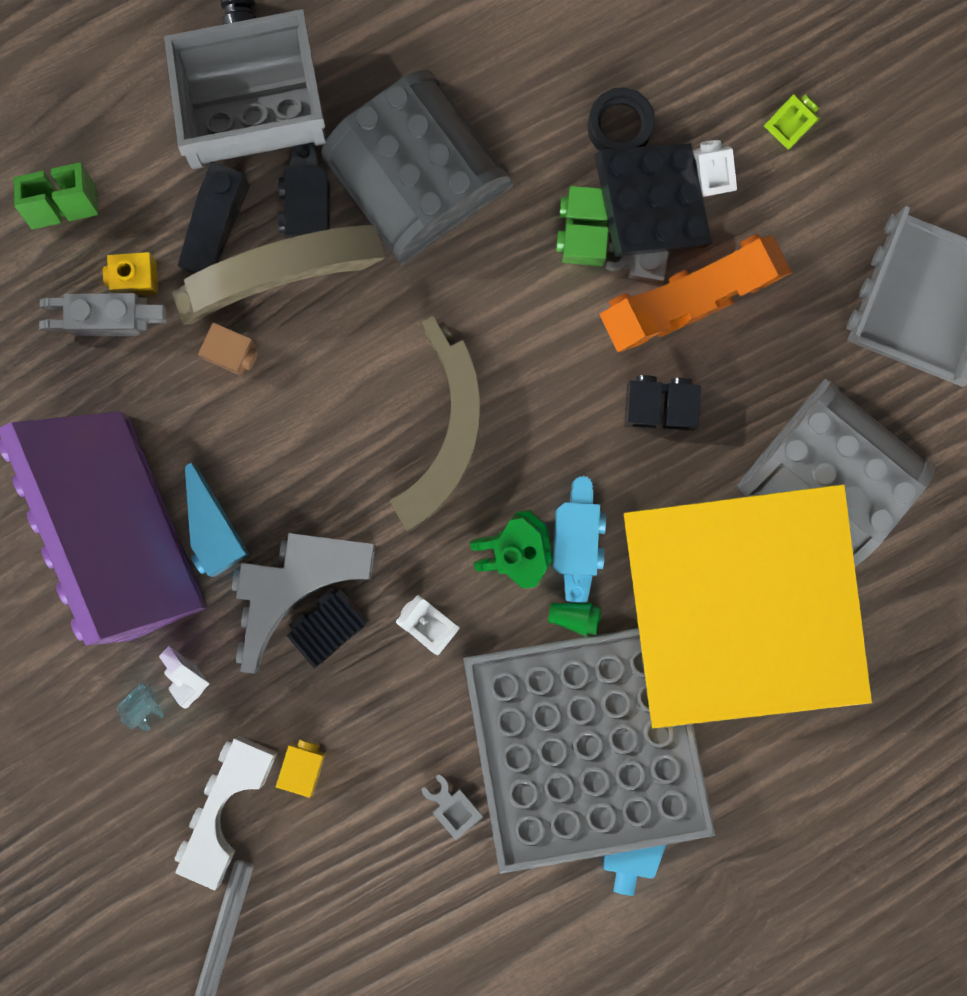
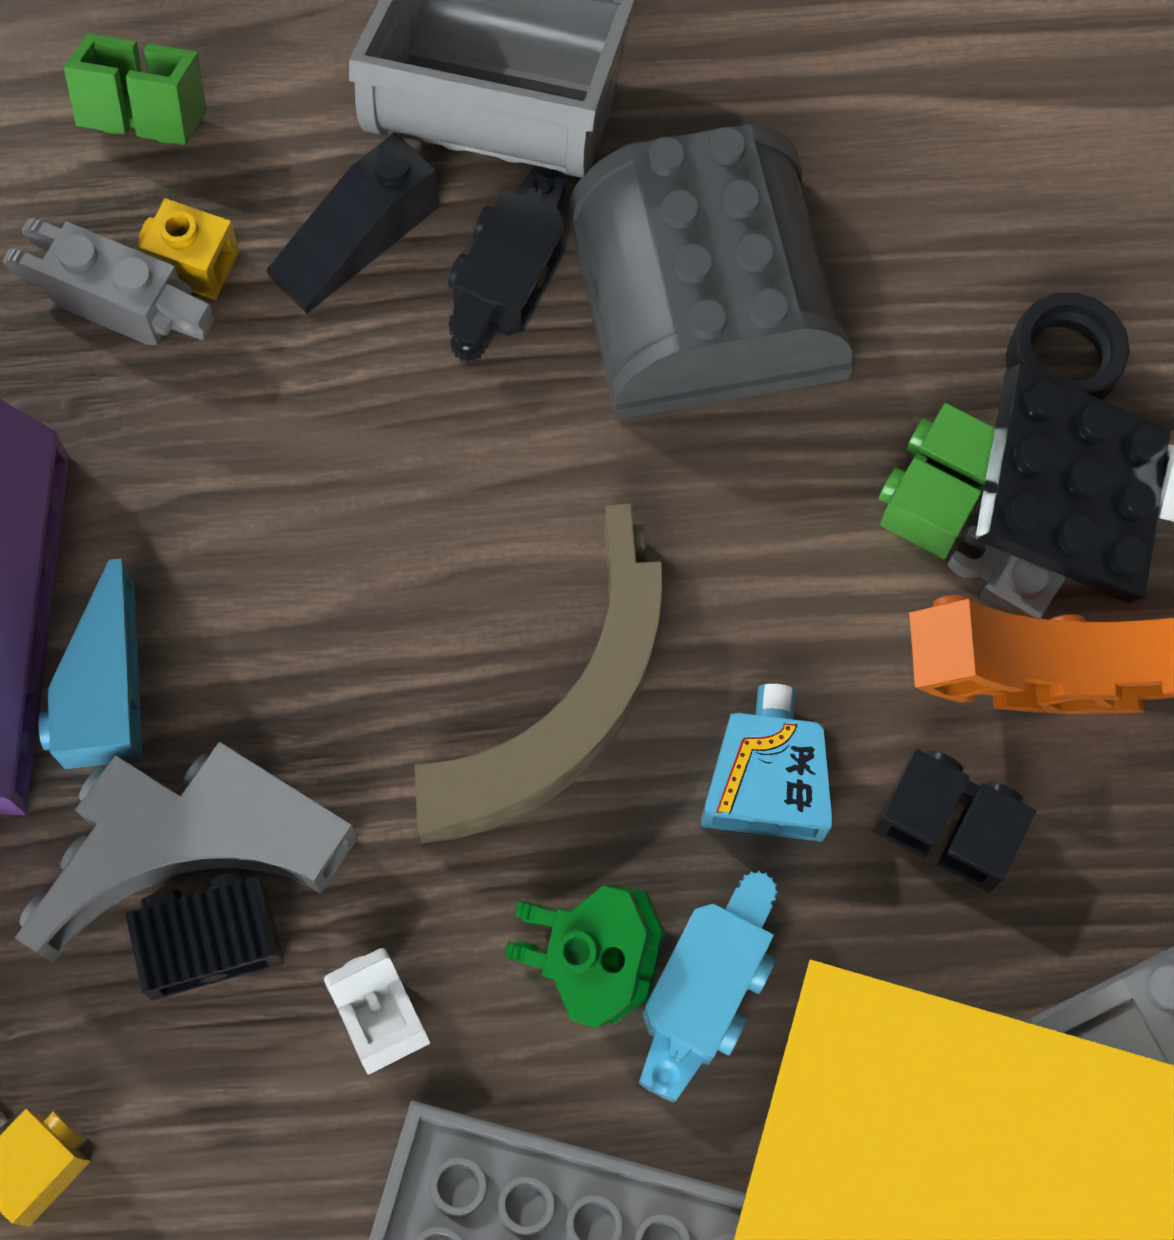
camera: 25 degrees right, 15 degrees down
dark tan arch [172,225,386,325] -> none
medium nougat brick [198,322,258,376] -> none
green cone [548,602,602,637] -> none
none -> medium azure torso [700,684,832,842]

